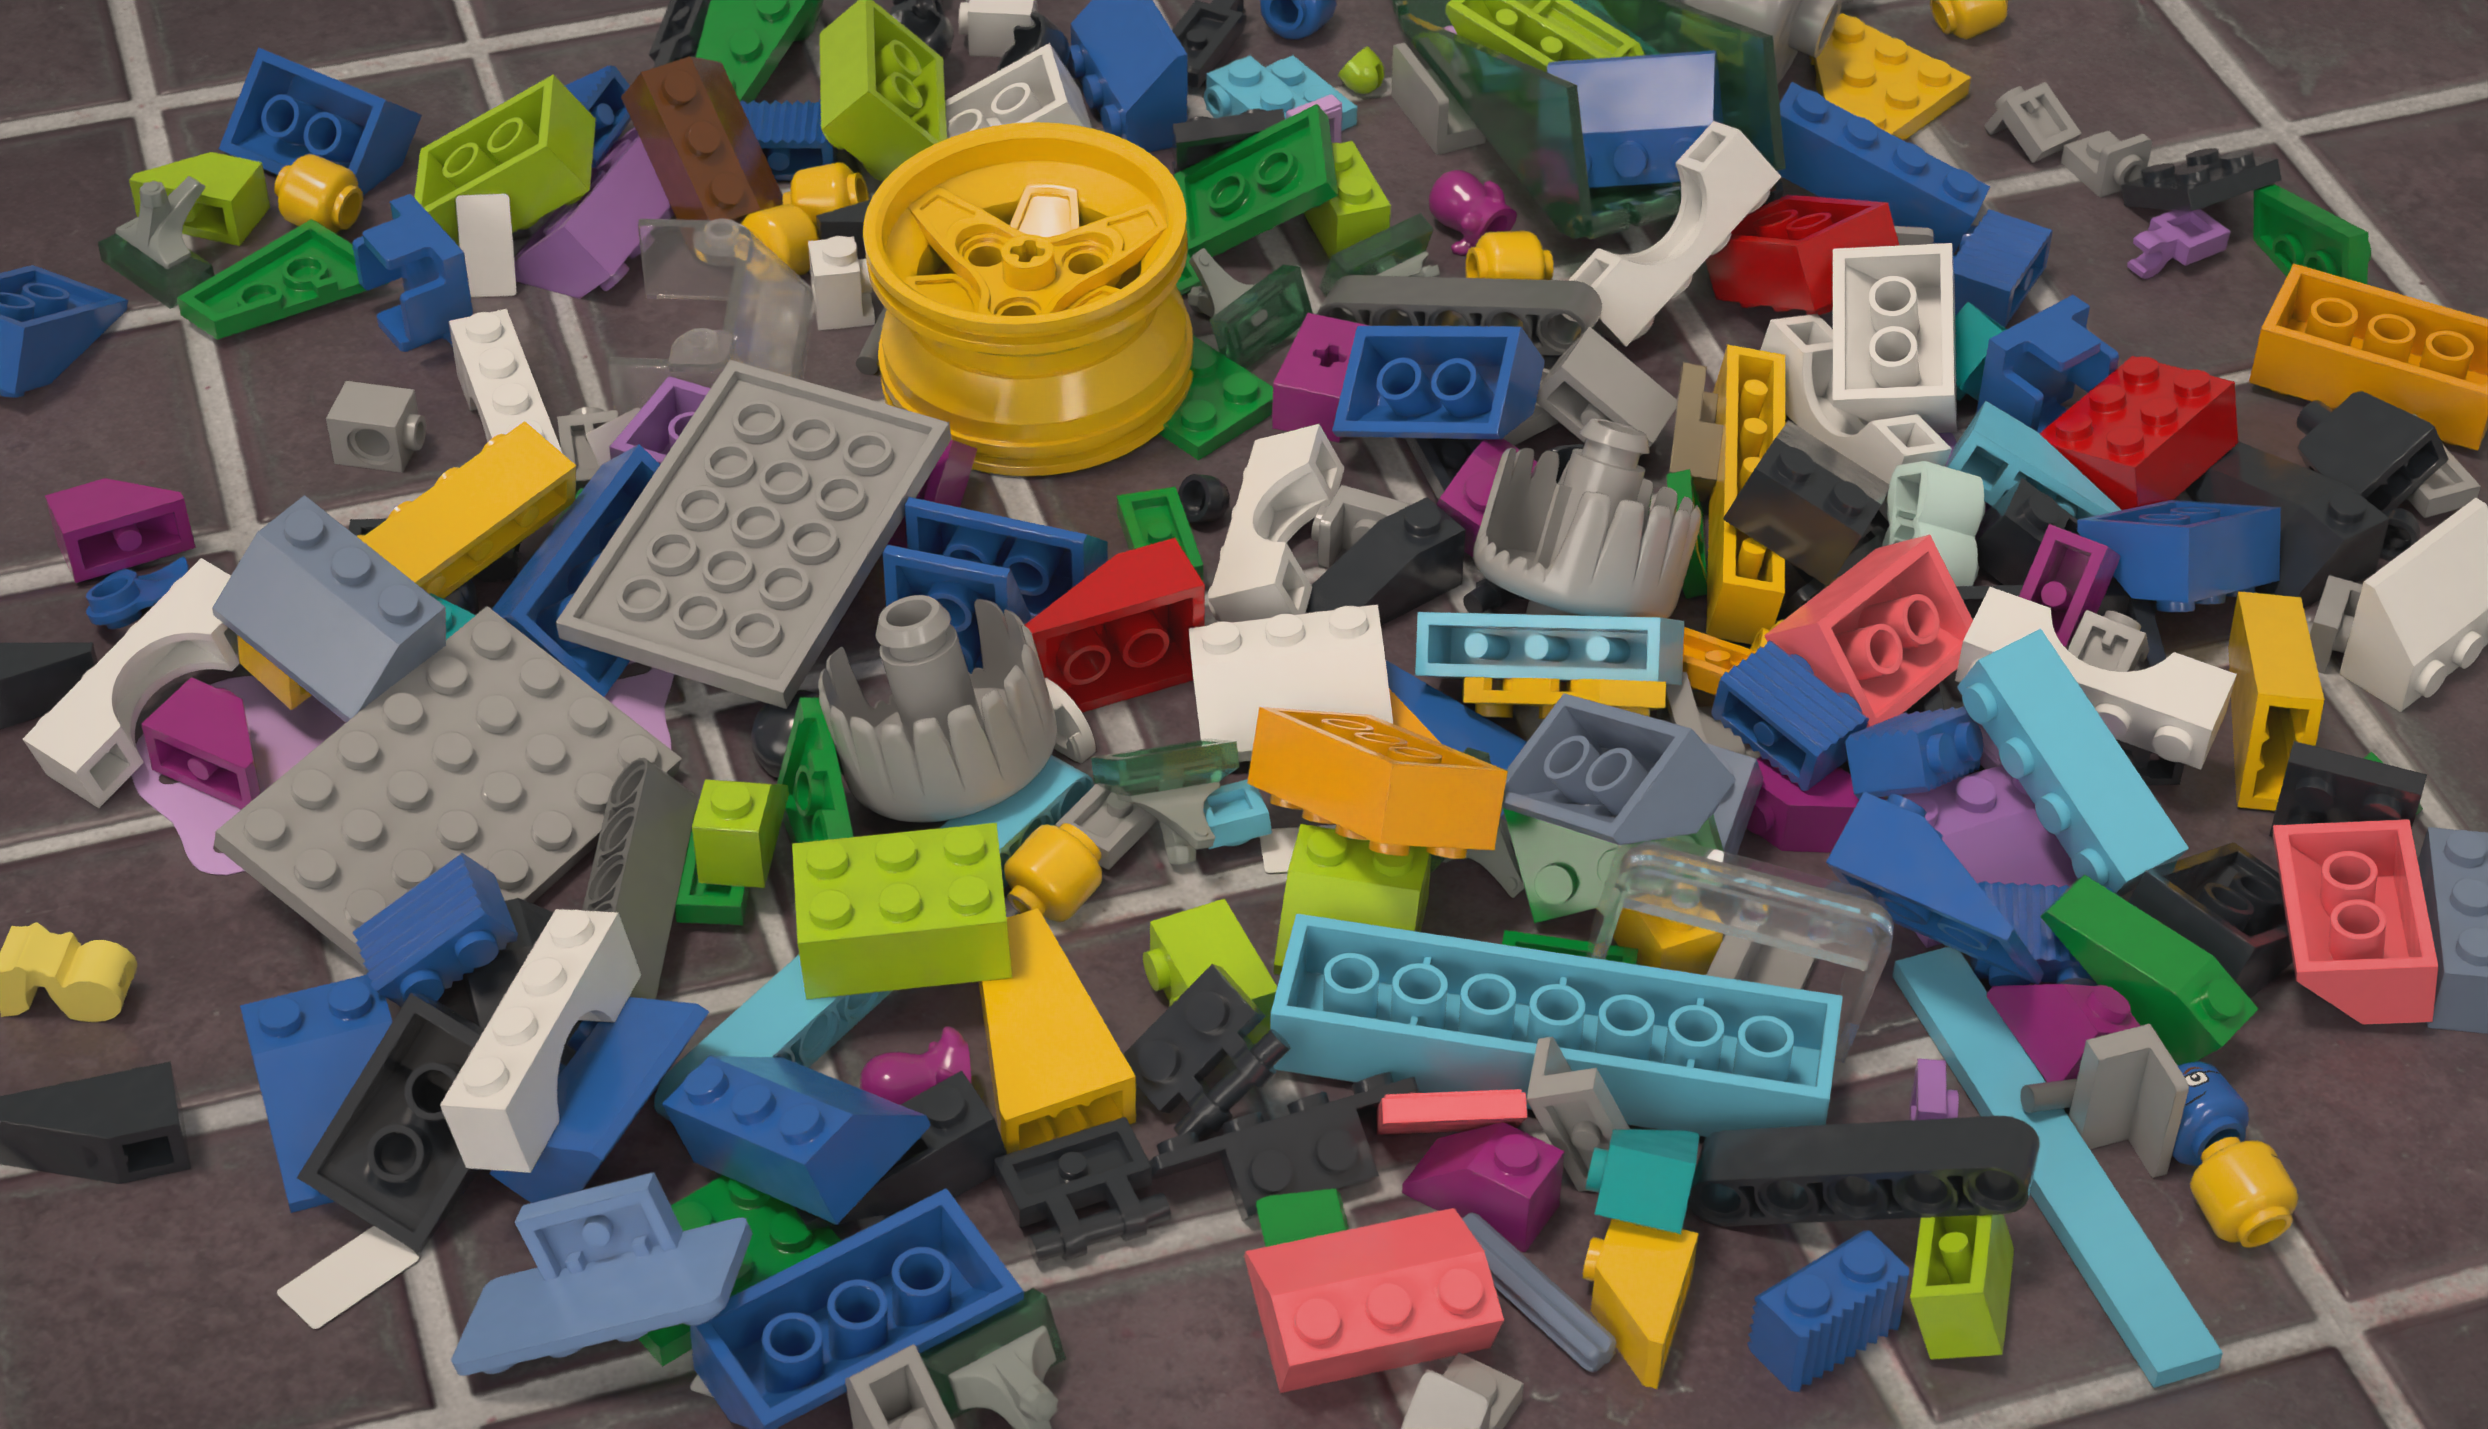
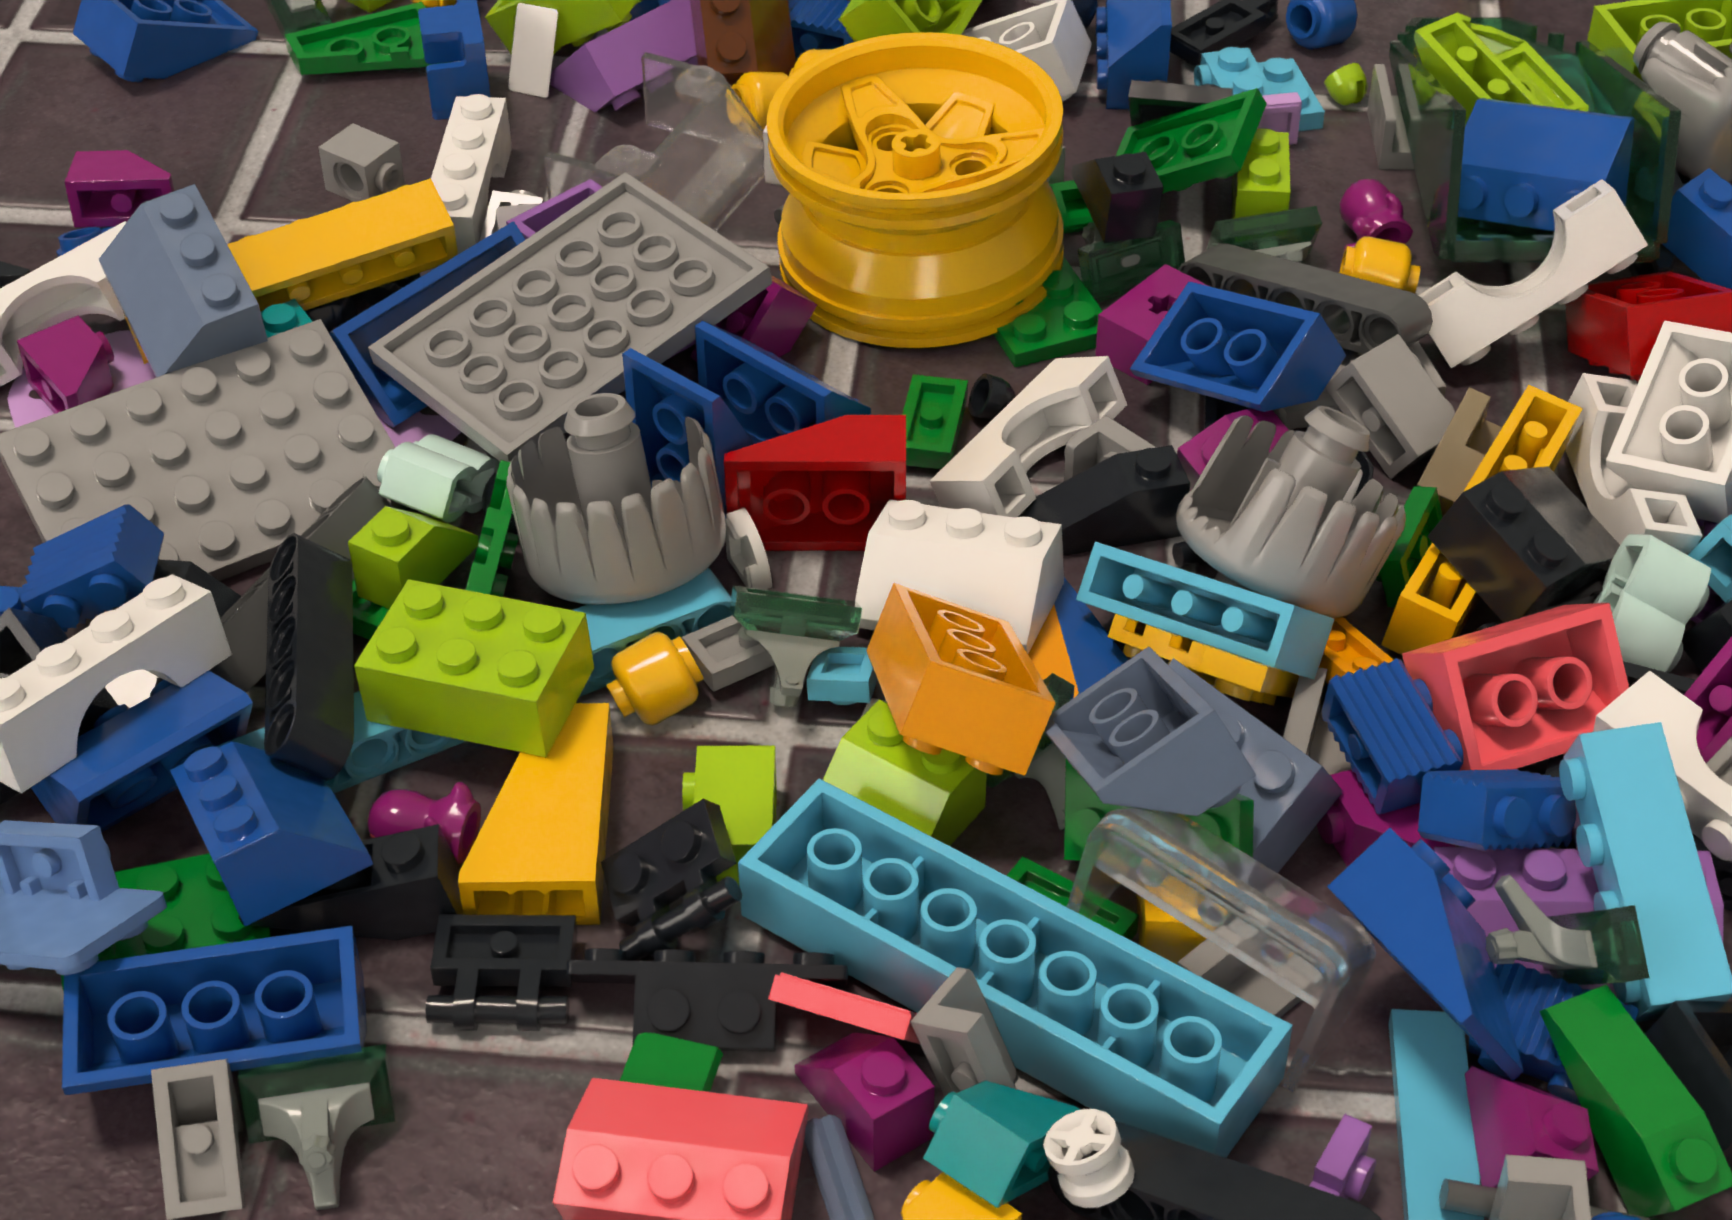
camera: 25 degrees right, 0 degrees up
none -> black beam [264,533,354,781]
none -> light aqua brick [377,434,500,523]
none -> white wheel [1043,1109,1135,1208]
none -> black slope [1071,152,1163,243]
none -> piece [1486,875,1650,985]

